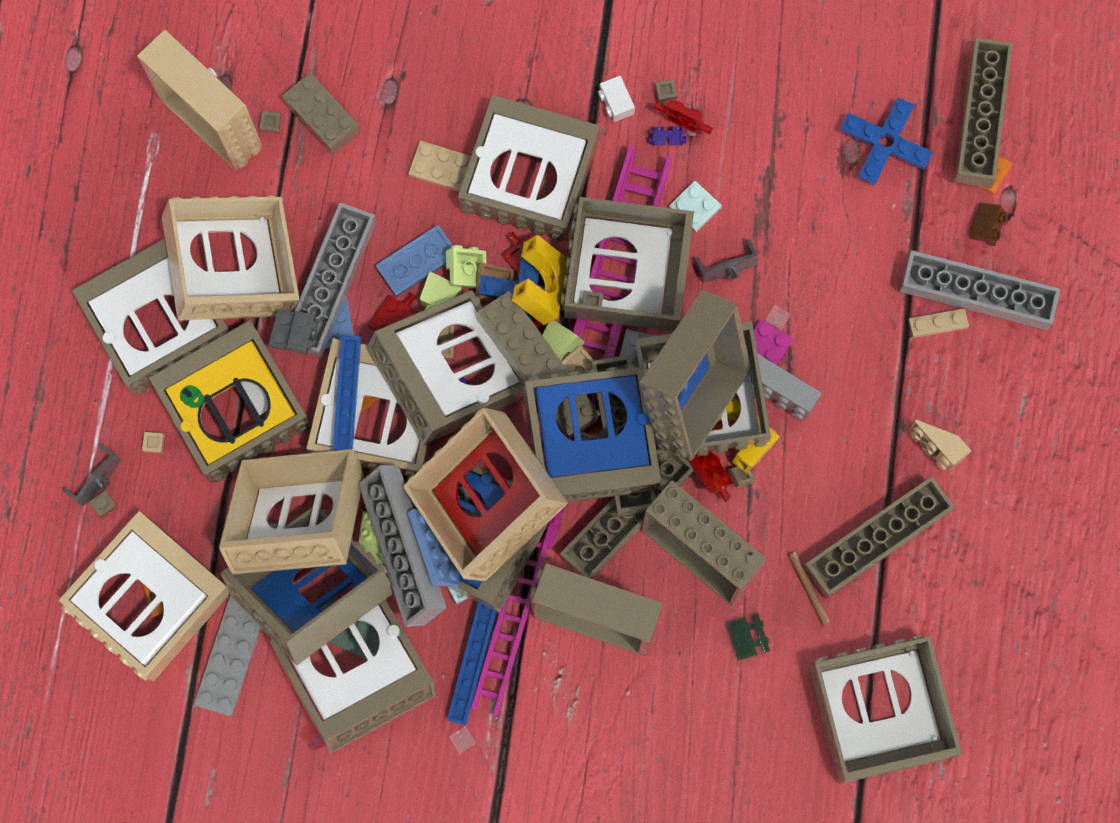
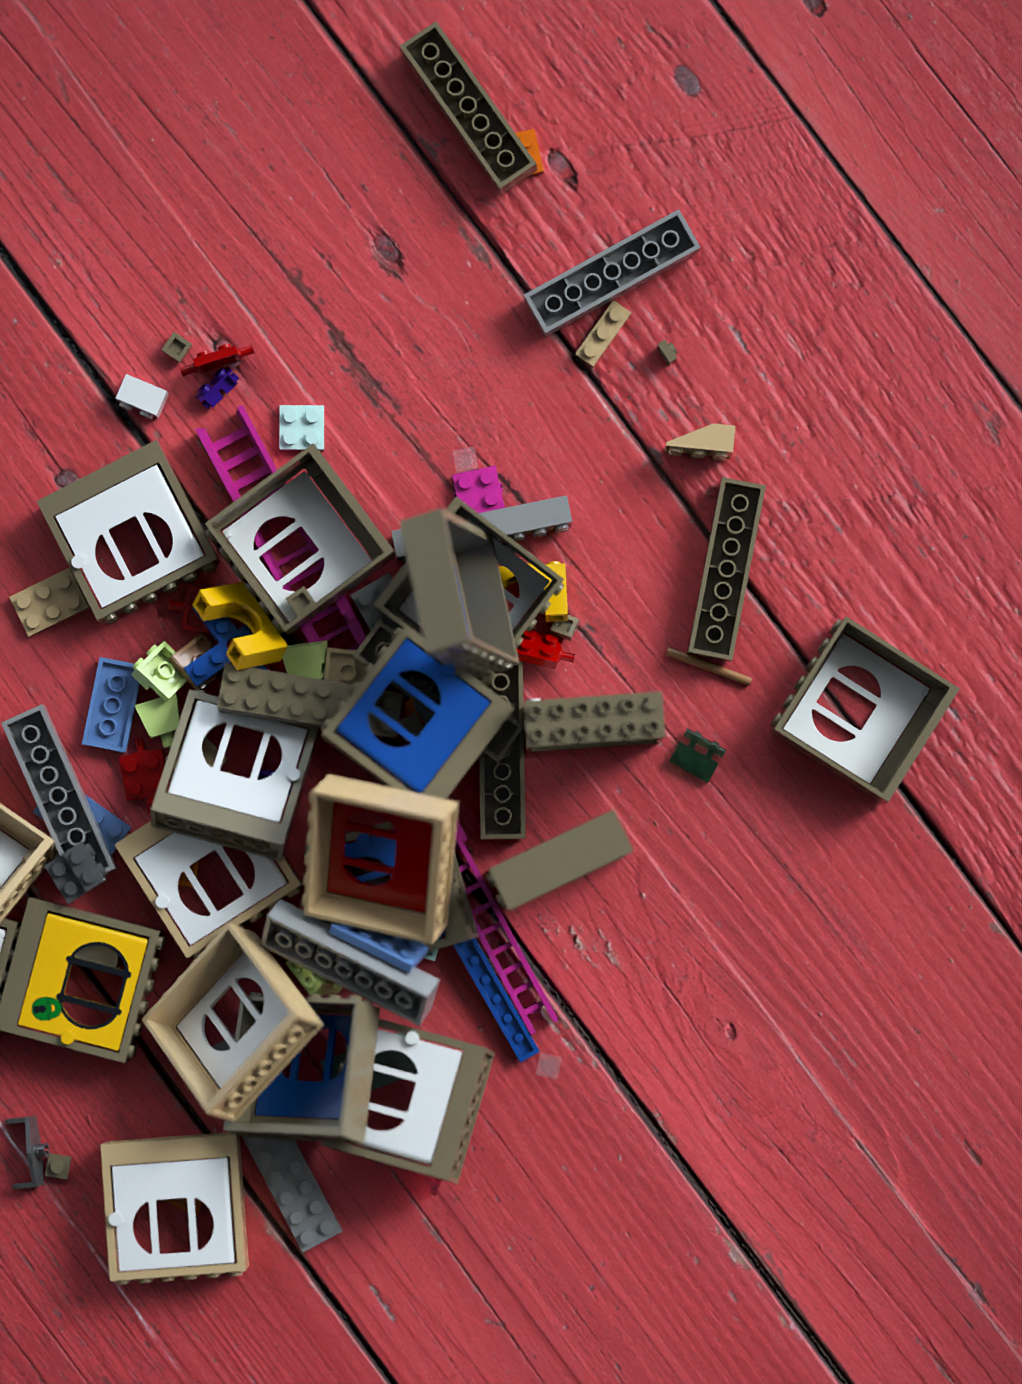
camera: 45 degrees left, 10 degrees up
tan plate [142,432,165,454] -> none
blue plate [333,336,361,451] -> none
flat silver piece [694,239,758,283] -> none
blue piece [840,97,933,186] -> none
reddish brown bracket [968,202,1007,246] -> none
none -> dark tan plate [657,340,678,366]

